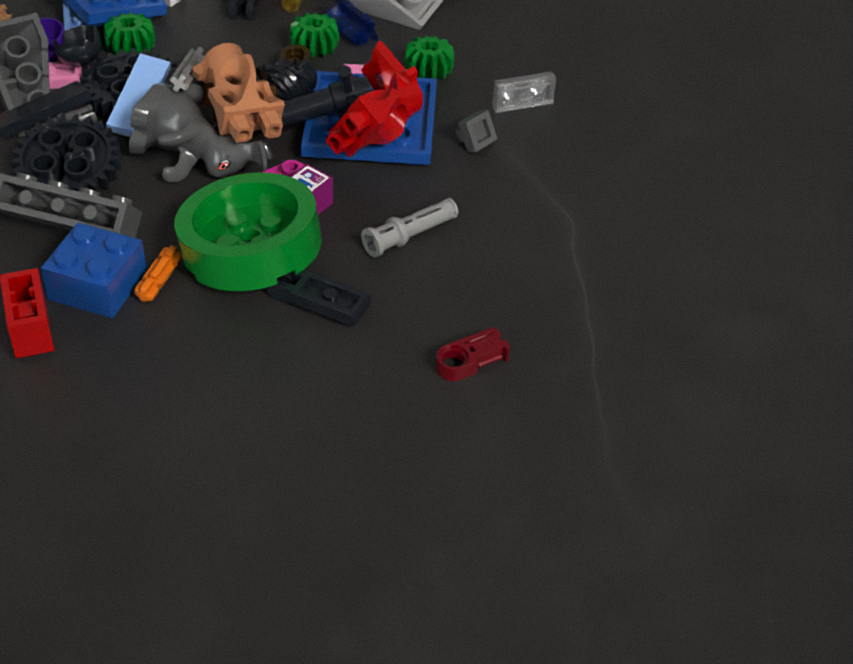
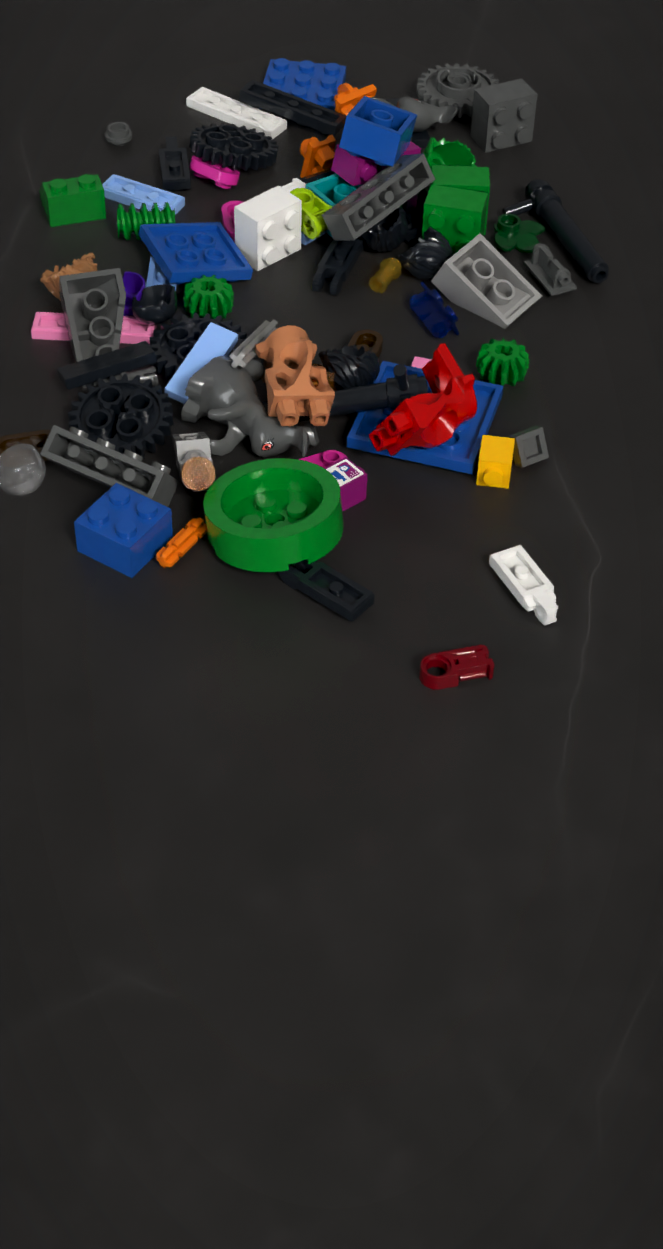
camera: 15 degrees right, 0 degrees up
red brick [0,268,54,358] -> none
green gear [289,12,339,59] -> none
light grey pin [361,198,458,258] -> none
clear plate [492,71,557,113] -> none
none -> plate [172,432,215,493]
none -> yellow brick [476,435,515,489]
none -> white hinge [489,545,558,626]

